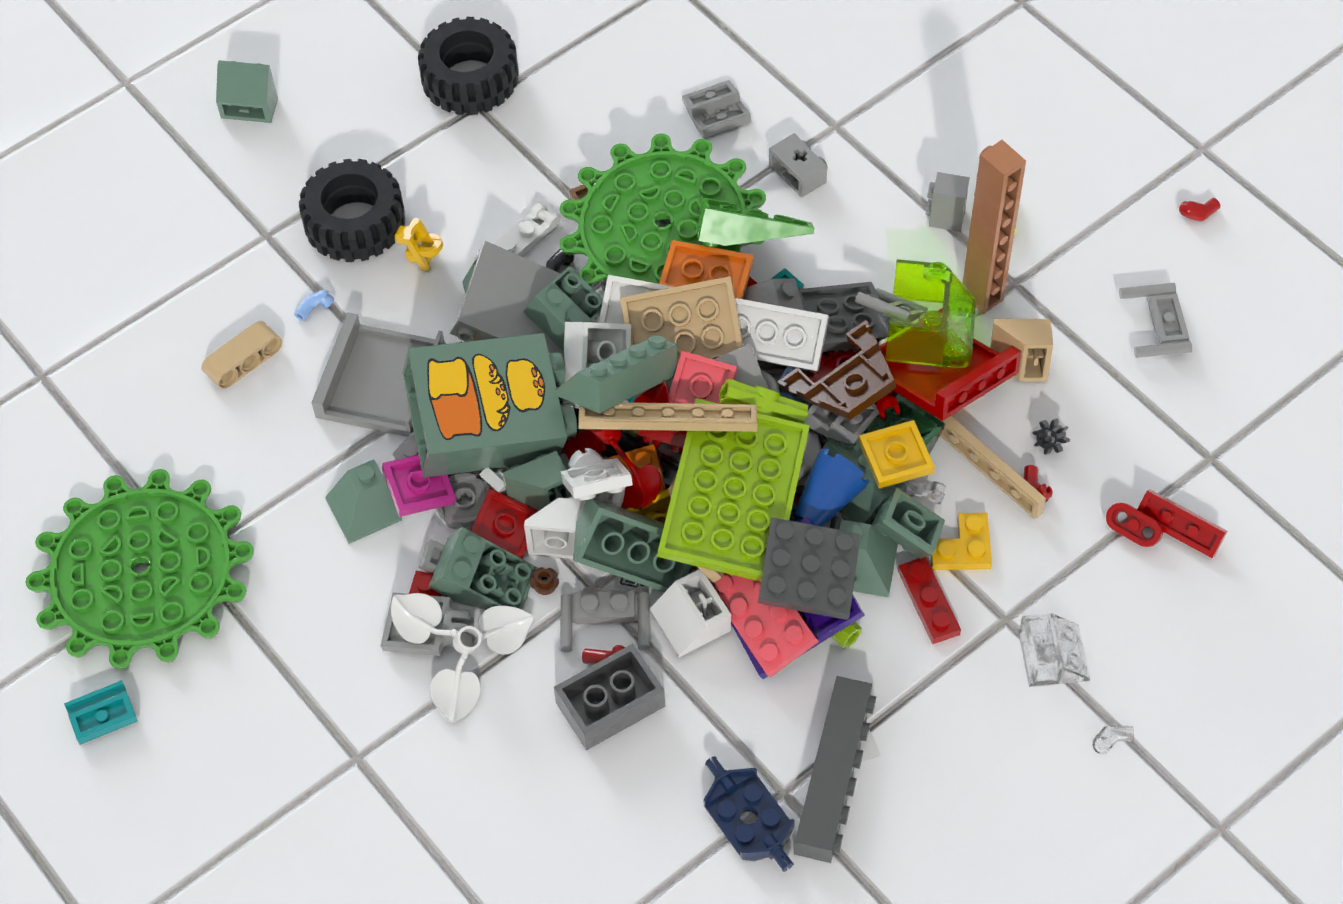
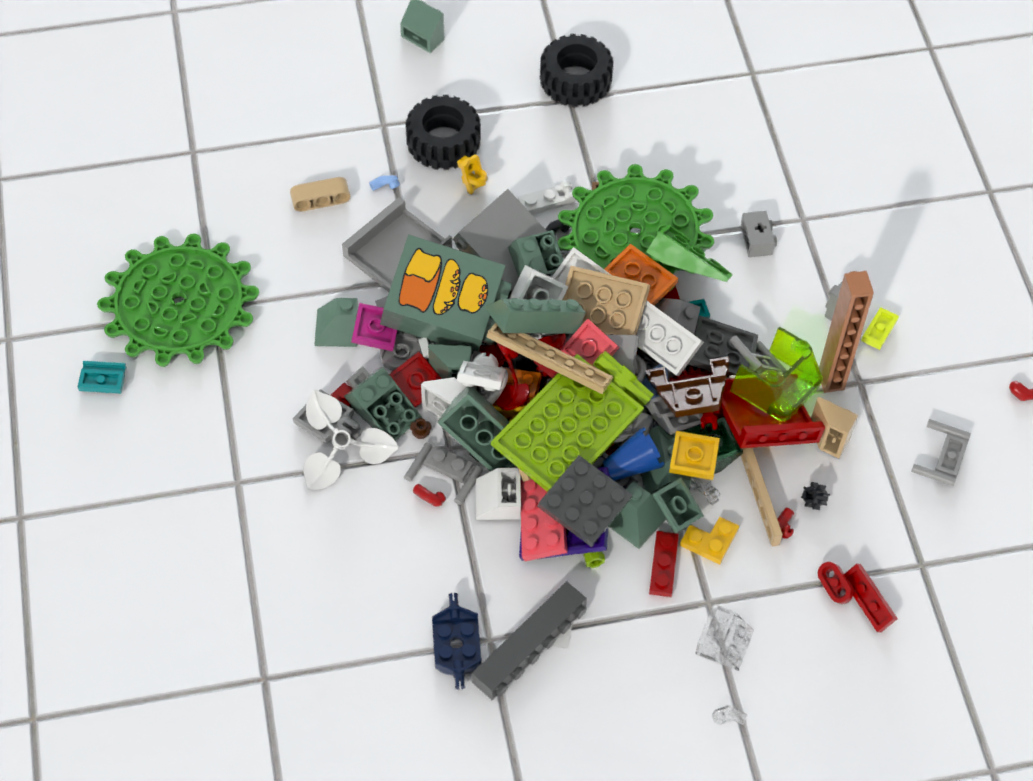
camera: 25 degrees right, 0 degrees up
flat silver brick [554,644,665,750] -> none
light grey slope [682,80,752,138] -> none

